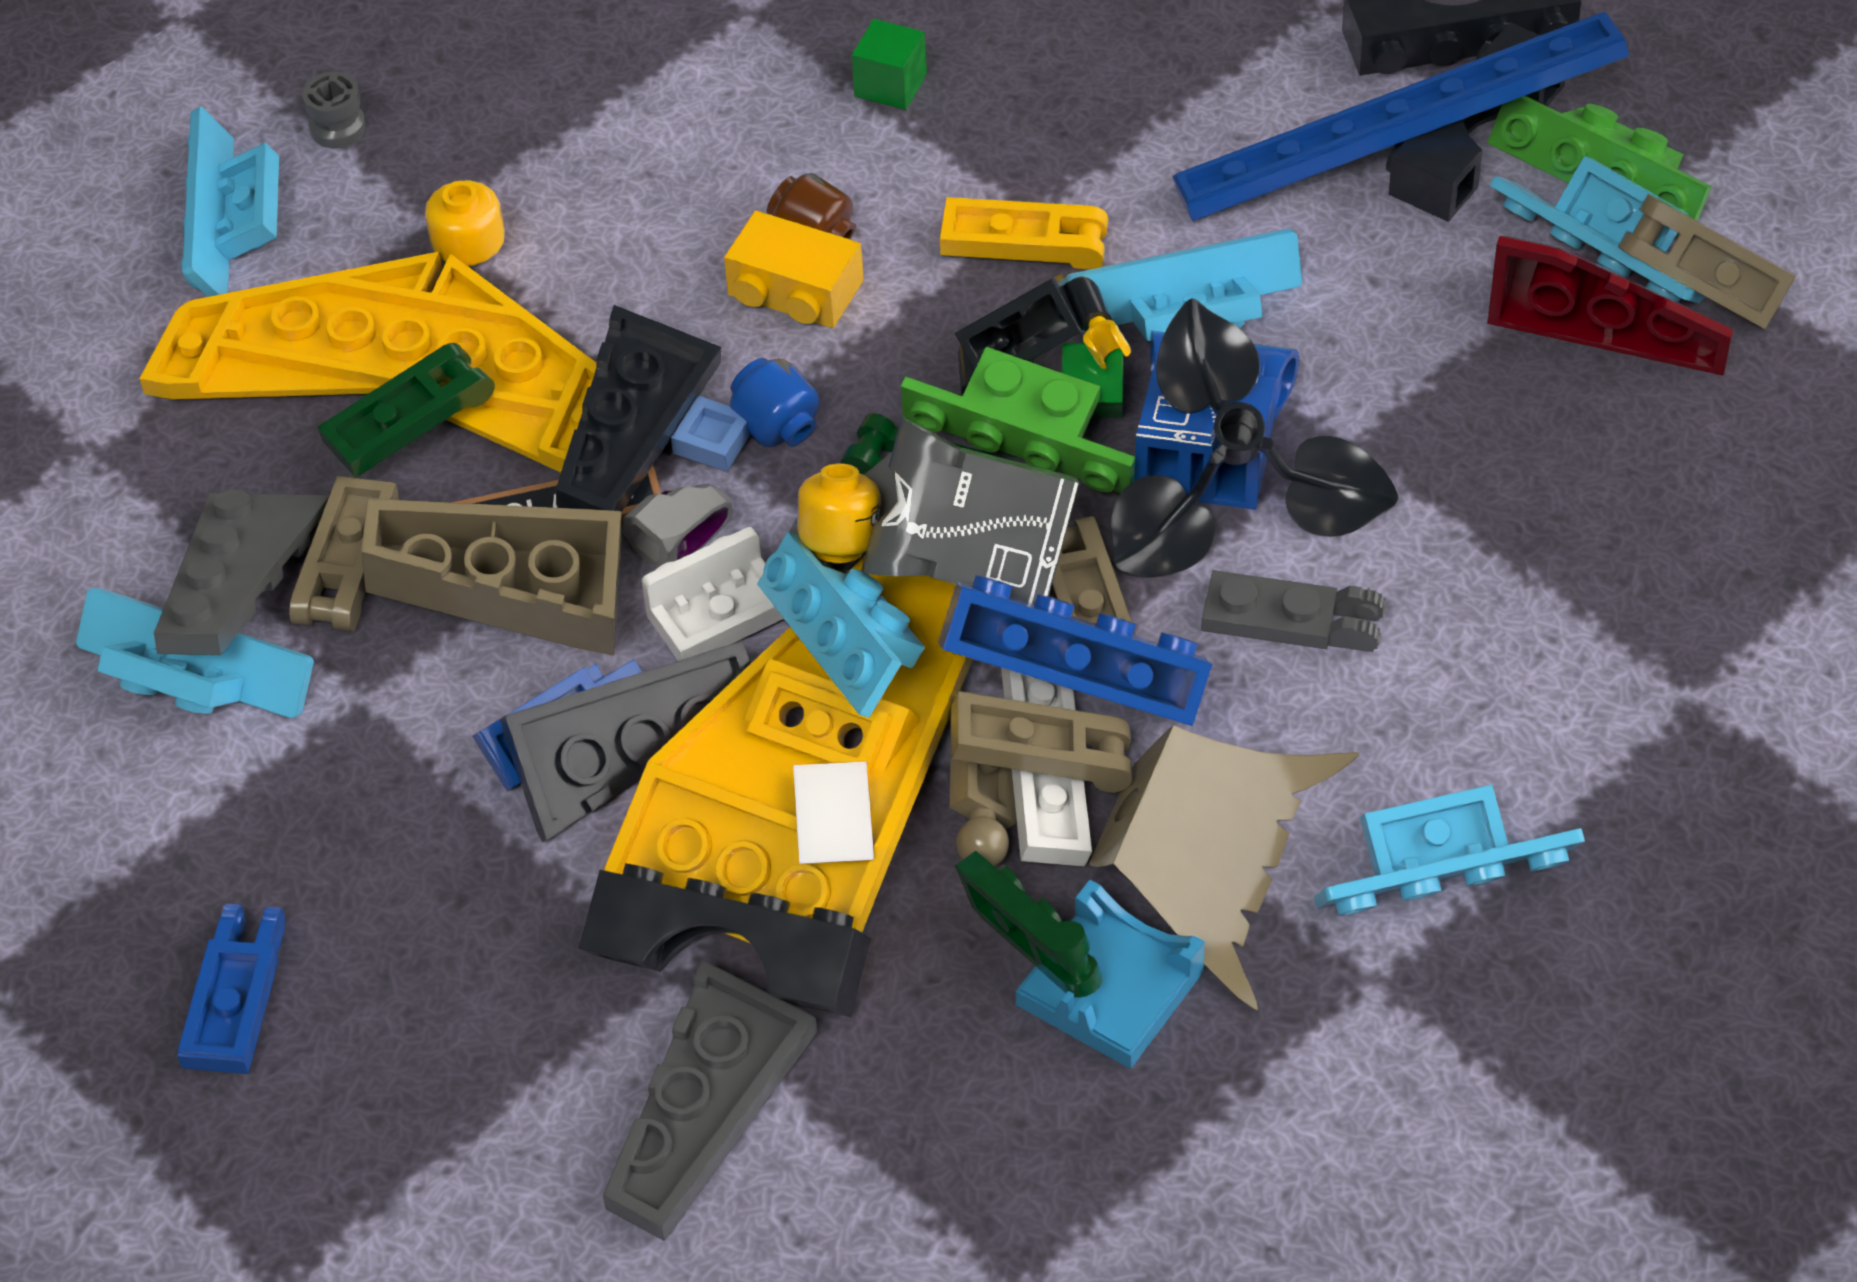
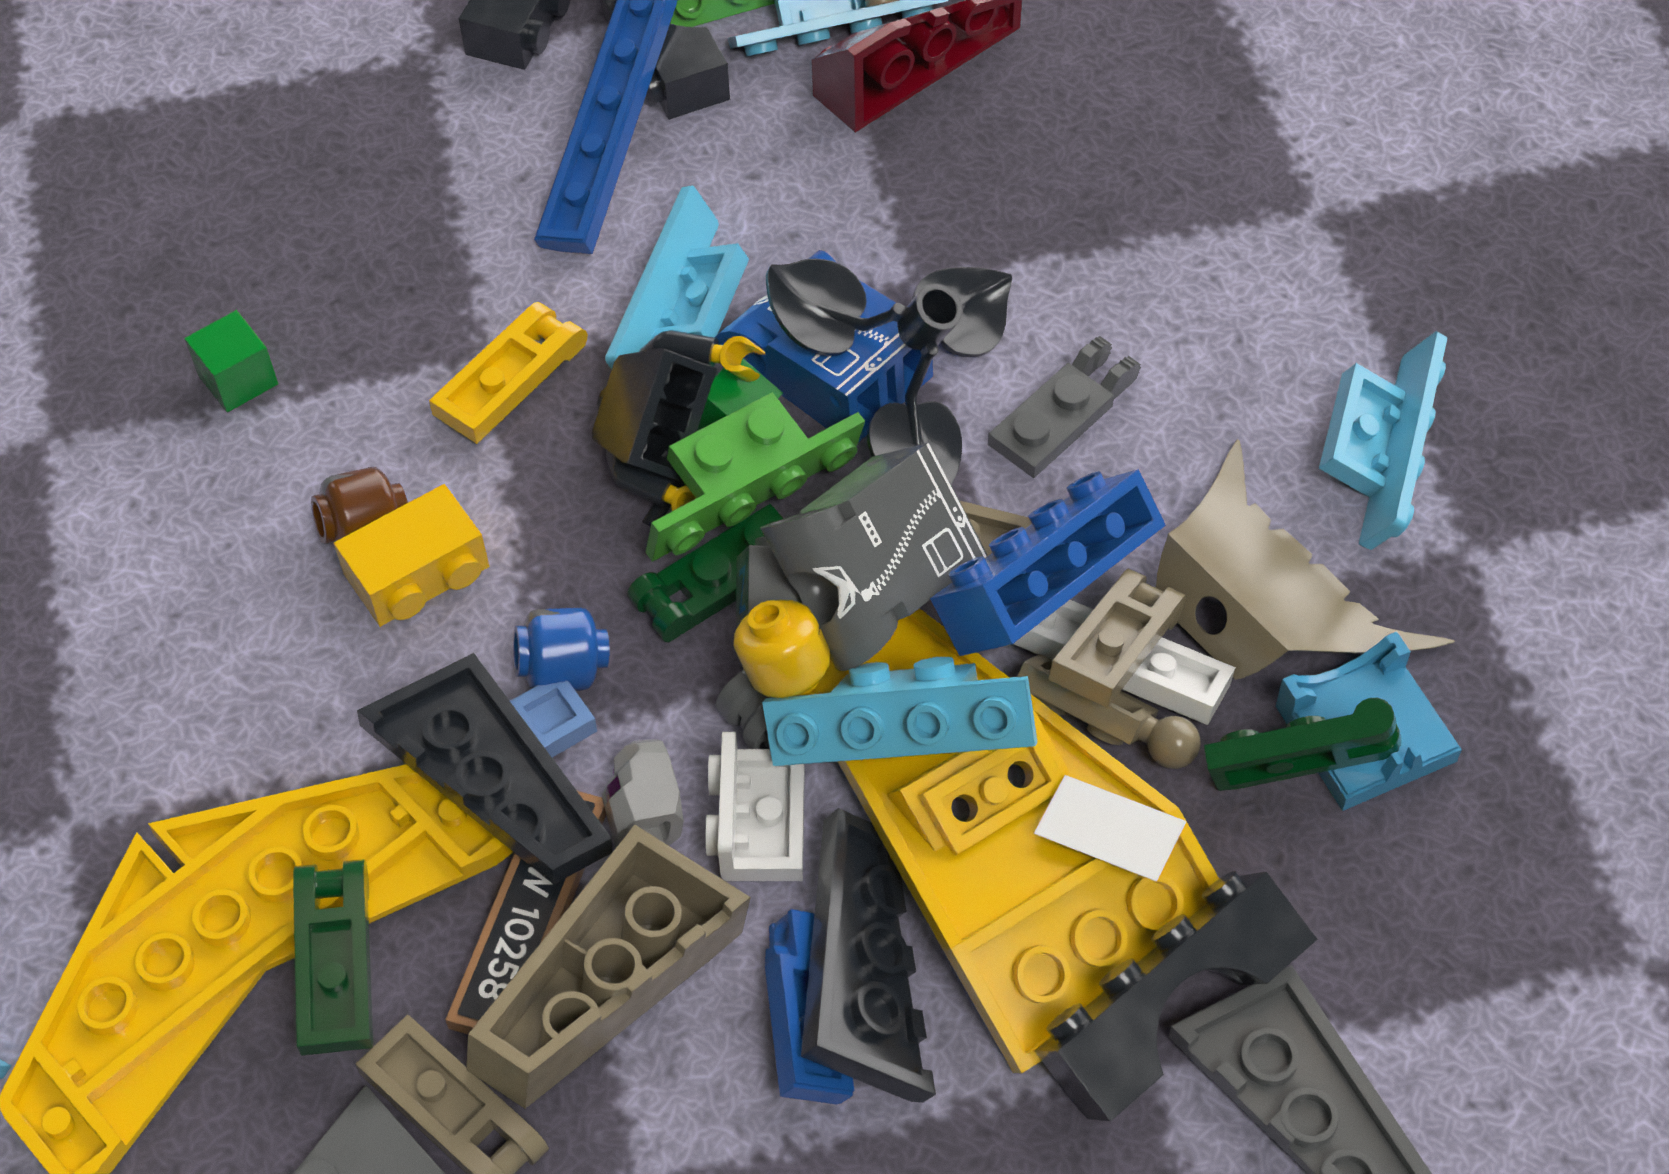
camera: 60 degrees left, 5 degrees up
yellow head [425,180,505,266] -> none

